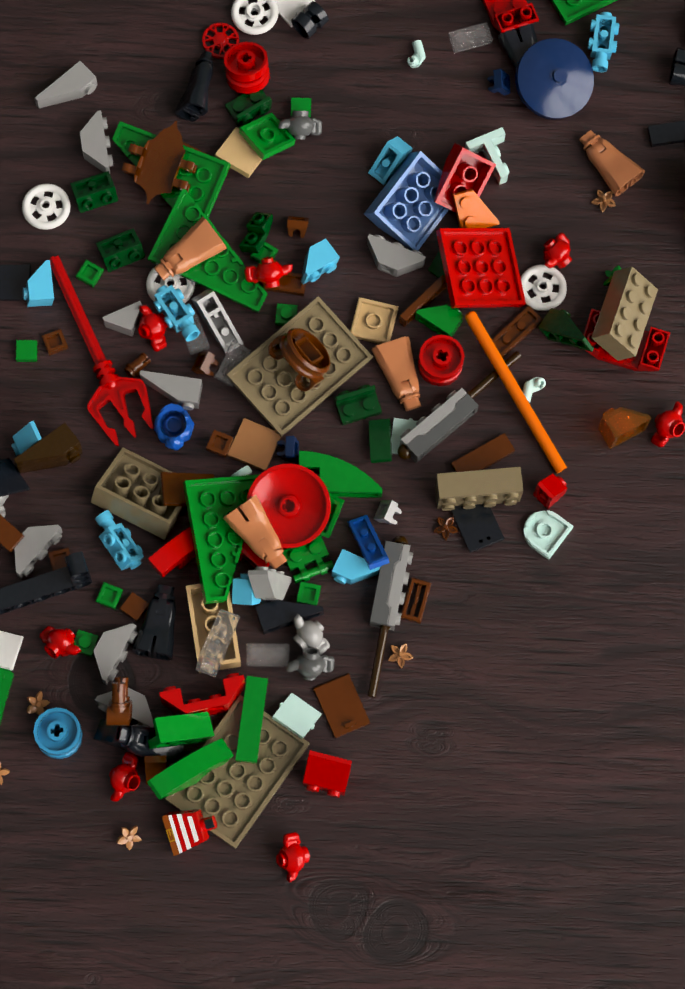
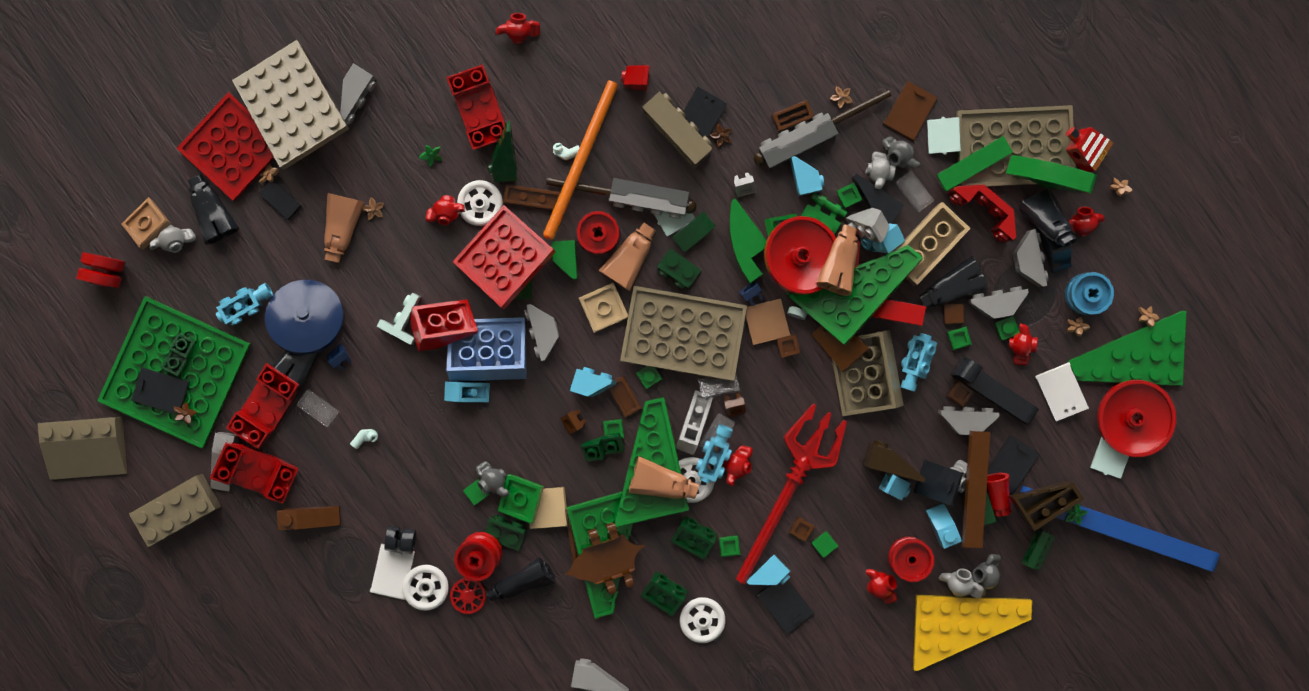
camera: 120 degrees left, 15 degrees up
light grey slope [80,110,113,173] -> none
light grey slope [102,301,142,337] -> none
reddish brown piece [106,676,132,726] -> none
reddish brown pin [124,352,151,378] -> none
light grey slope [140,370,203,410] -> none
reddish brown tile [145,755,167,785] -> none
green panel [148,712,214,749] -> none
blue piece [154,403,195,450] -> none
clear slope [196,609,240,678] -> none
red piece [244,257,293,288] -> none
reddish brown piece [268,328,330,391] -> none
red piece [276,832,310,883] -> none
red slope [303,750,352,798] -> none
blue tile [348,515,390,570] -> none
reddish brown tile [399,275,447,327] -> none
reddish brown tile [451,433,515,472] -> none
orange wing [452,189,500,228] -> none
light aqua tile [523,510,574,560] -> none
dark tan brick [592,267,658,361] -> none
clear orange slope [598,407,651,449] -> none

